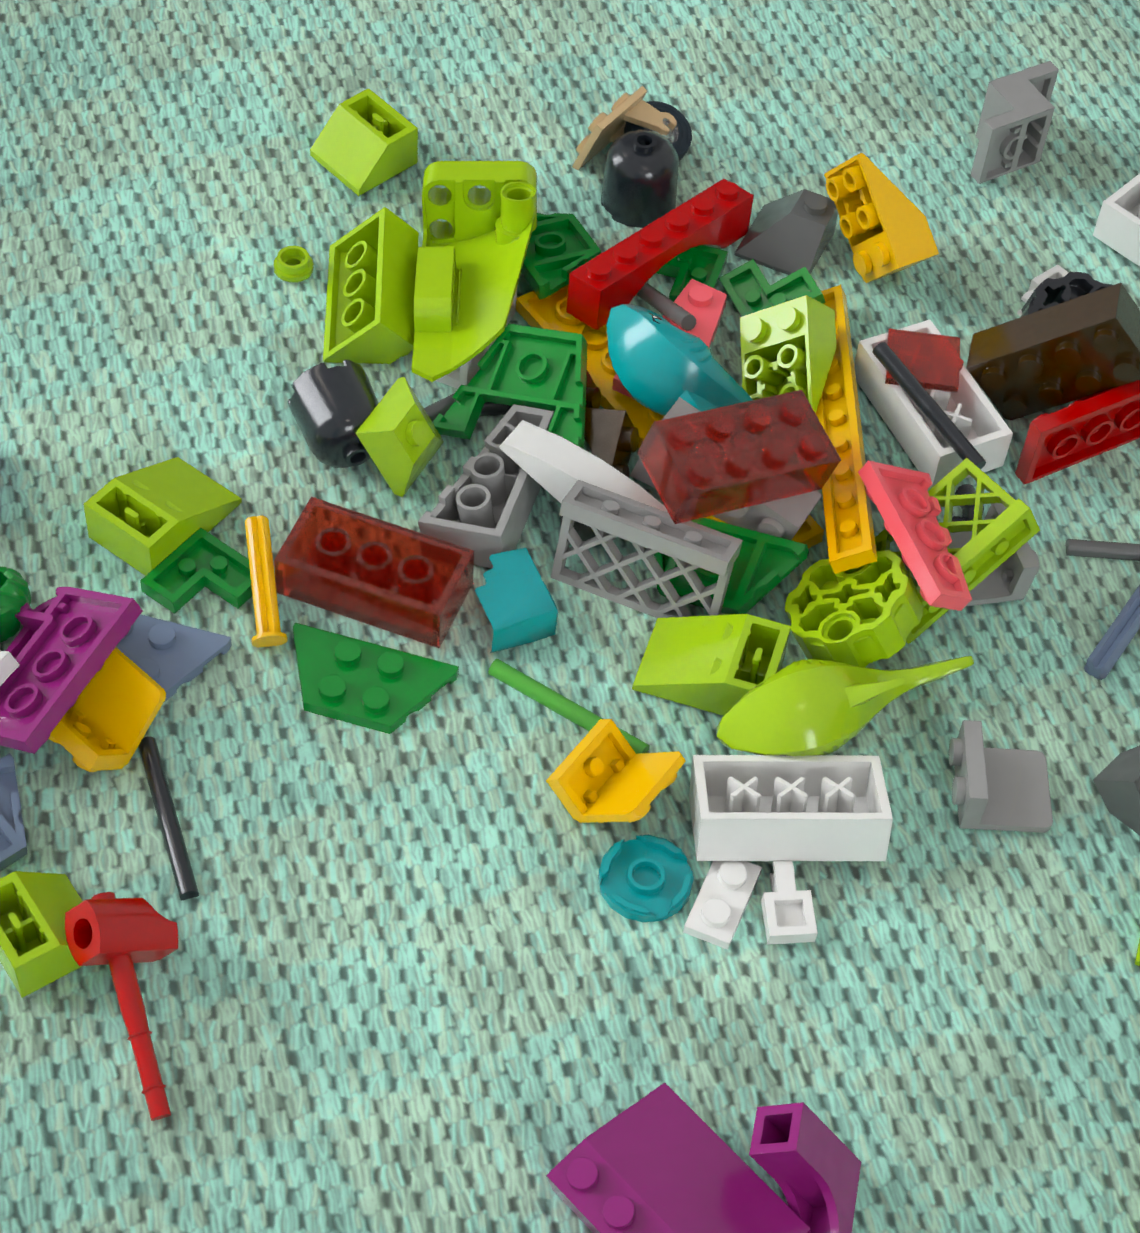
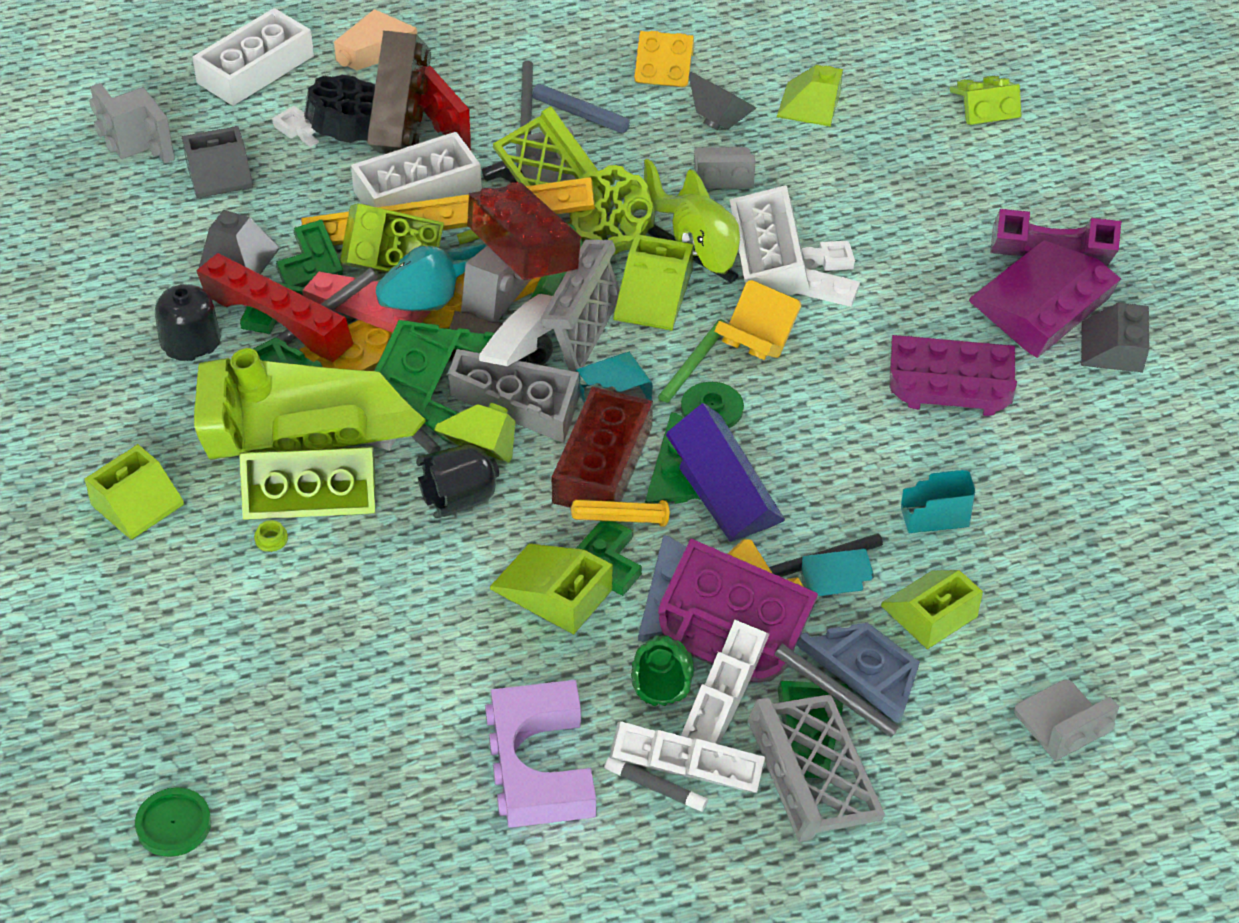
camera: 90 degrees left, 5 degrees down
red piece [65,892,178,1121] -> none
tan plate [572,86,692,170] -> none
teal tile [598,834,694,923] -> none
yellow slope [824,153,939,283] -> none
coral wing [858,460,972,611] -> none
black bar [872,342,986,469] -> none
clear red piece [885,329,964,392] -> none
none -> dark grey slope [182,126,253,199]
none -> dark purple slope [666,403,785,542]
none -> green piece [681,382,744,428]
none -> teal piece [801,549,874,596]
none -> magenta plate [889,335,1017,416]
none -> teal piece [901,470,975,533]

